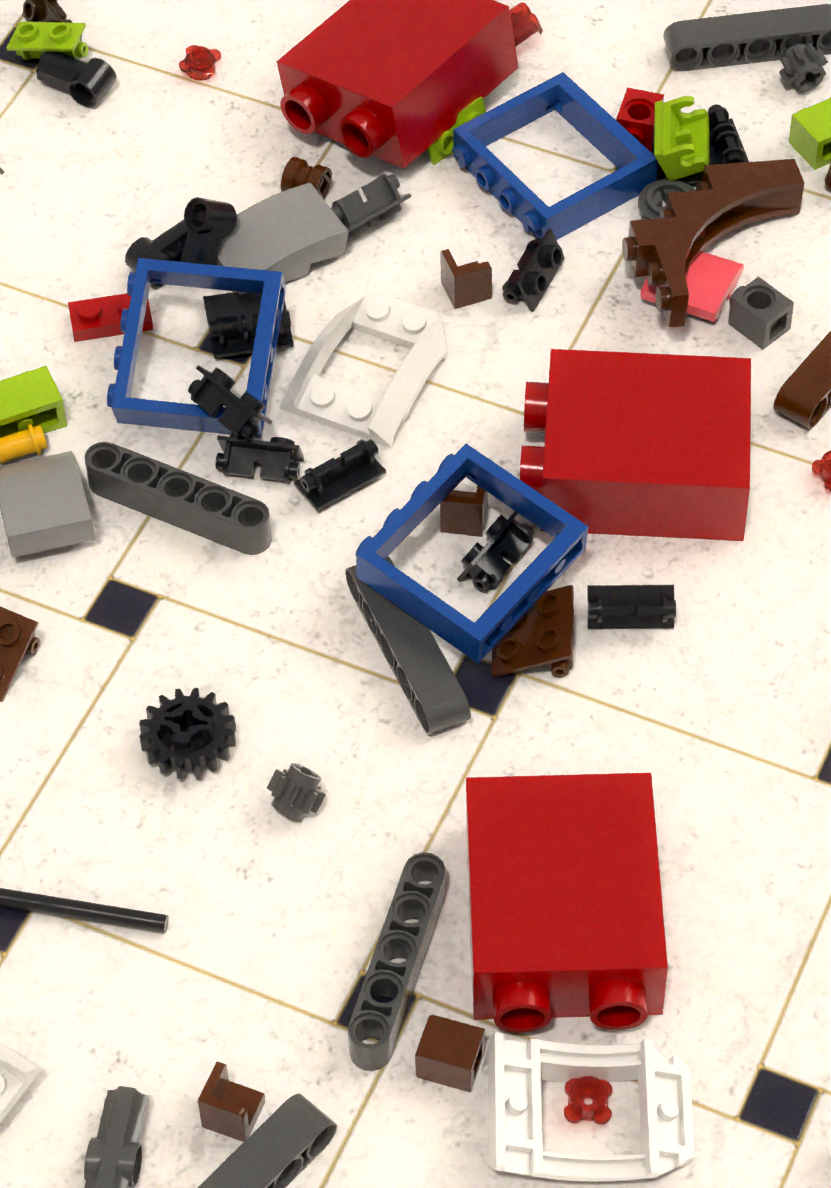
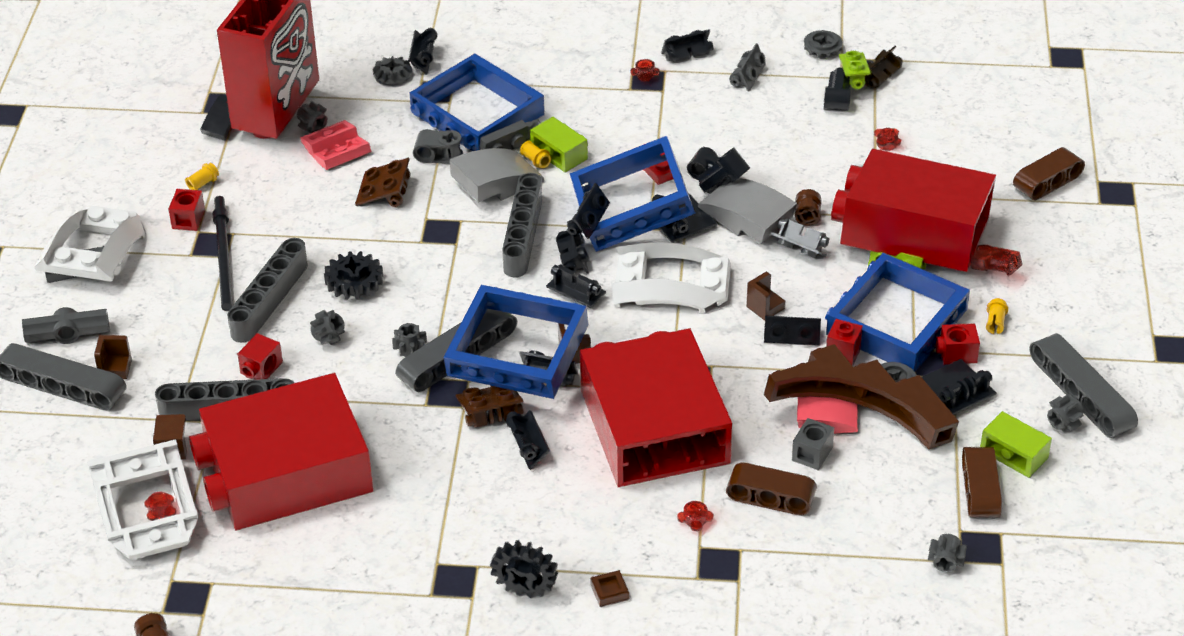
camera: 70 degrees right, 10 degrees down
lime hinge [654,96,709,181] -> none
none -> dark grey beam [227,238,308,343]
none -> red brick [237,333,283,380]
none -> dark grey gear [392,323,427,357]
none -> red brick [826,319,863,366]
none -> yellow pin [986,298,1009,334]

